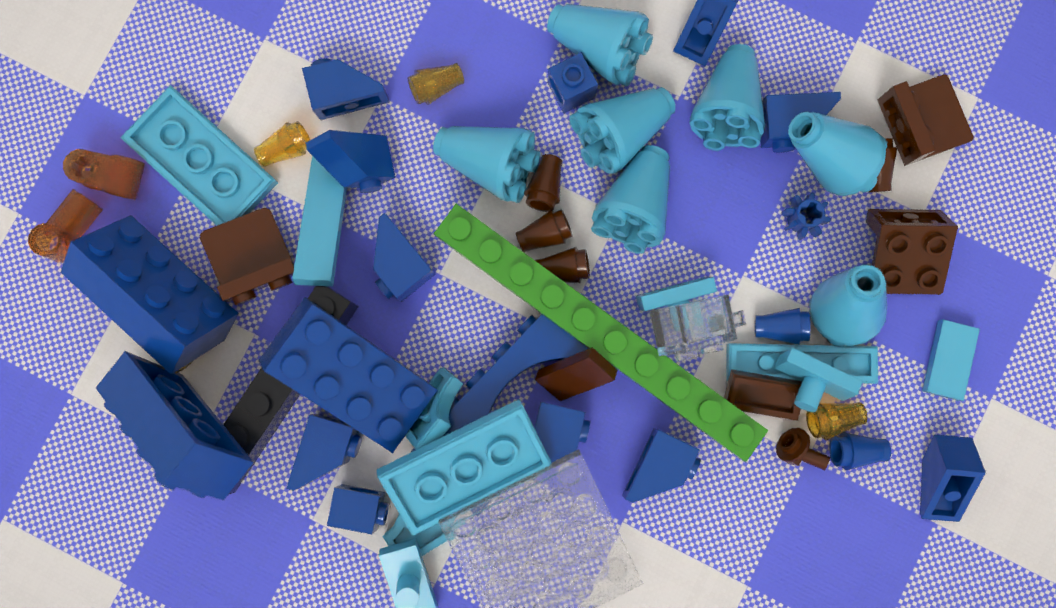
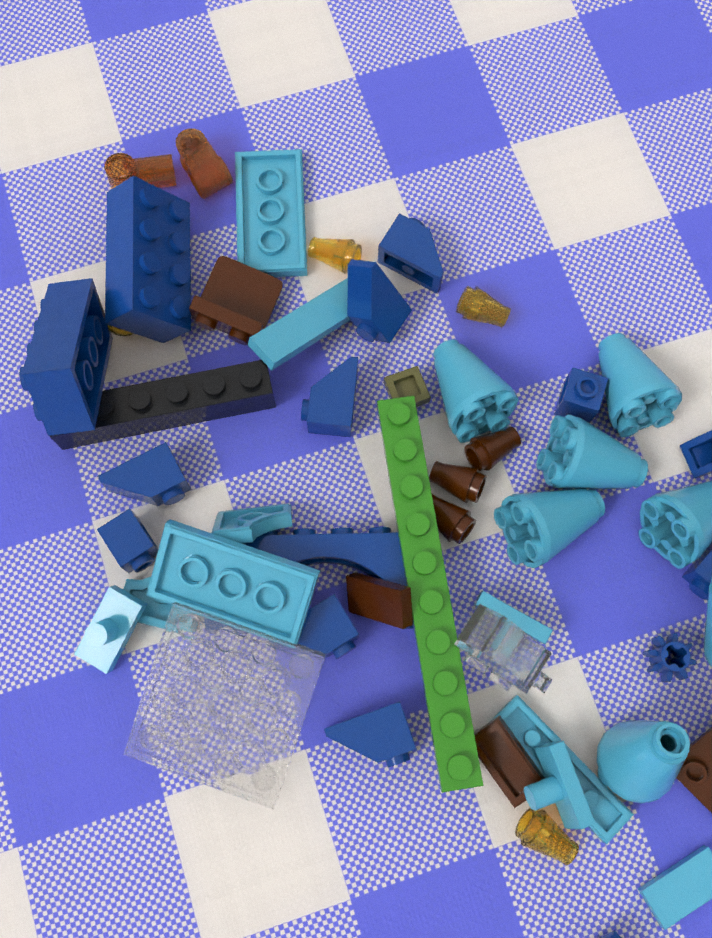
camera: 40 degrees right, 10 degrees down
blue brick [258,297,438,453] -> none
blue cone [755,308,811,345] -> none
reddish brown plate [776,428,831,471] -> none
blue cone [829,432,891,470] -> none
none -> olive plate [383,366,431,407]

